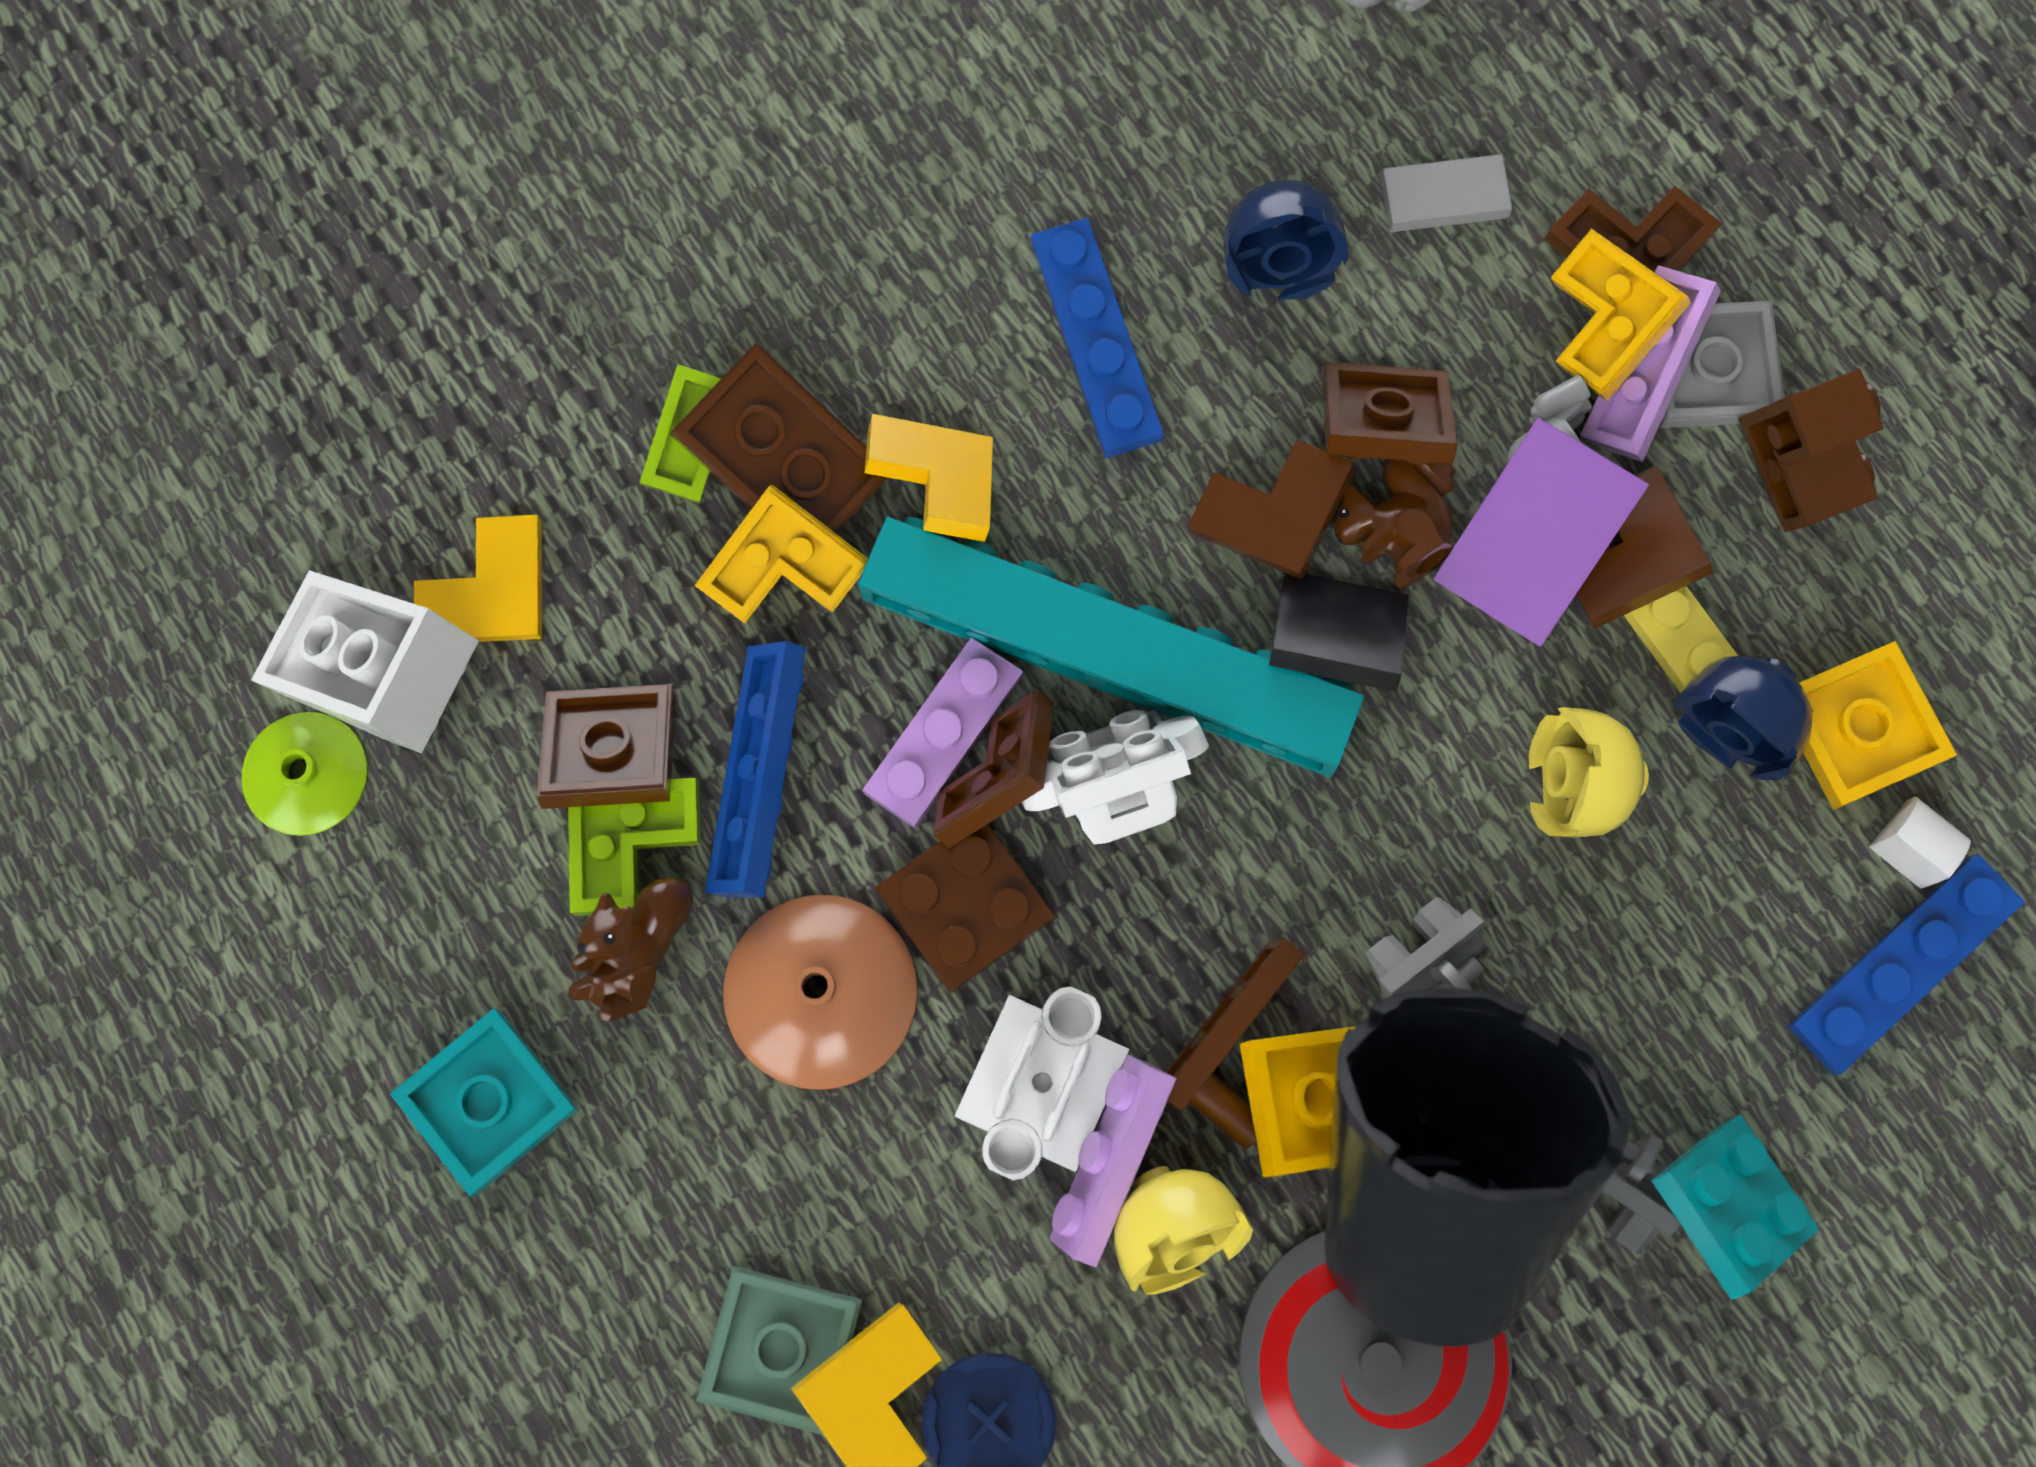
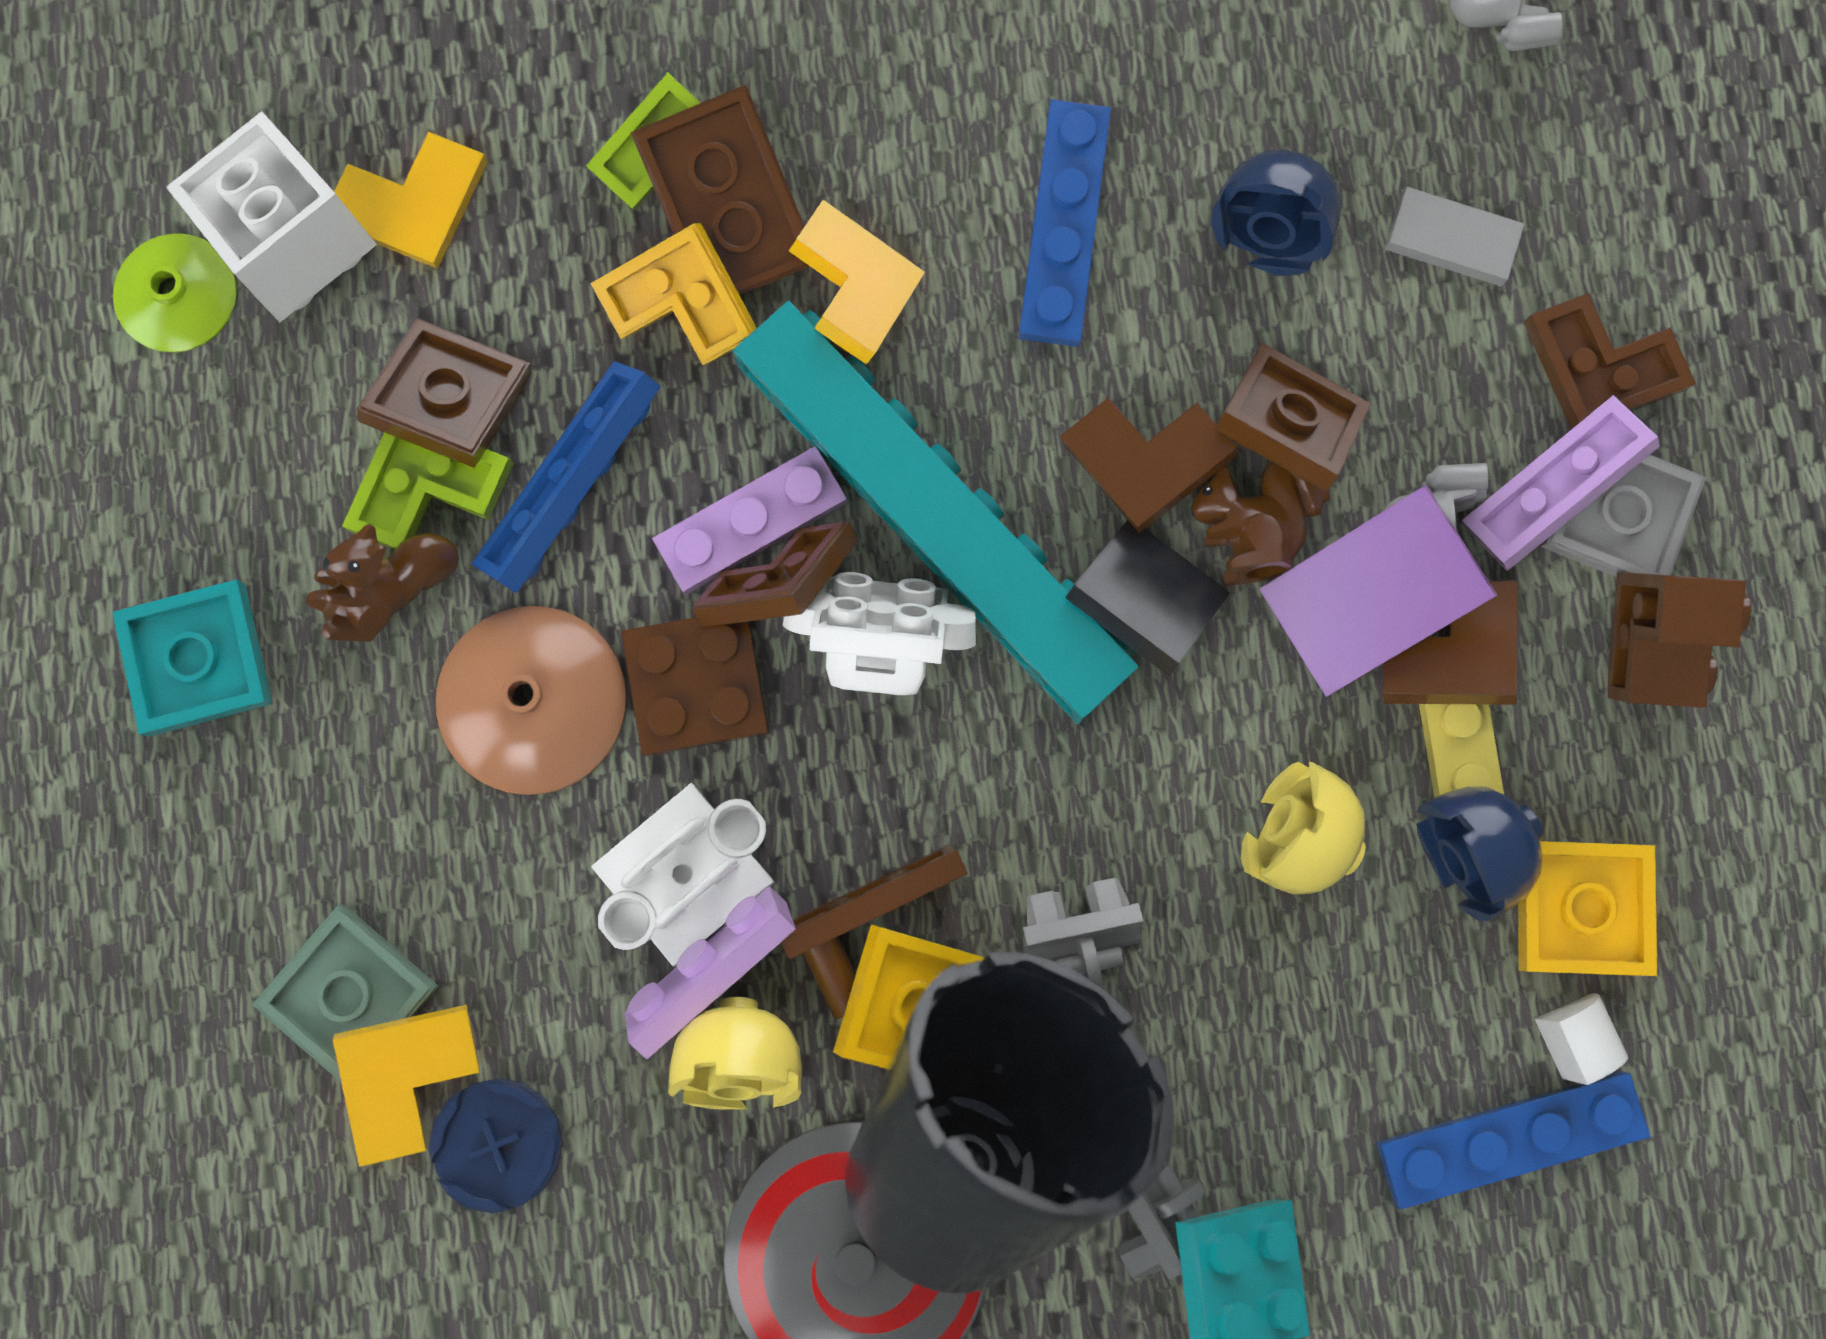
camera: 20 degrees right, 5 degrees up
yellow tile [1551,228,1691,401] -> none

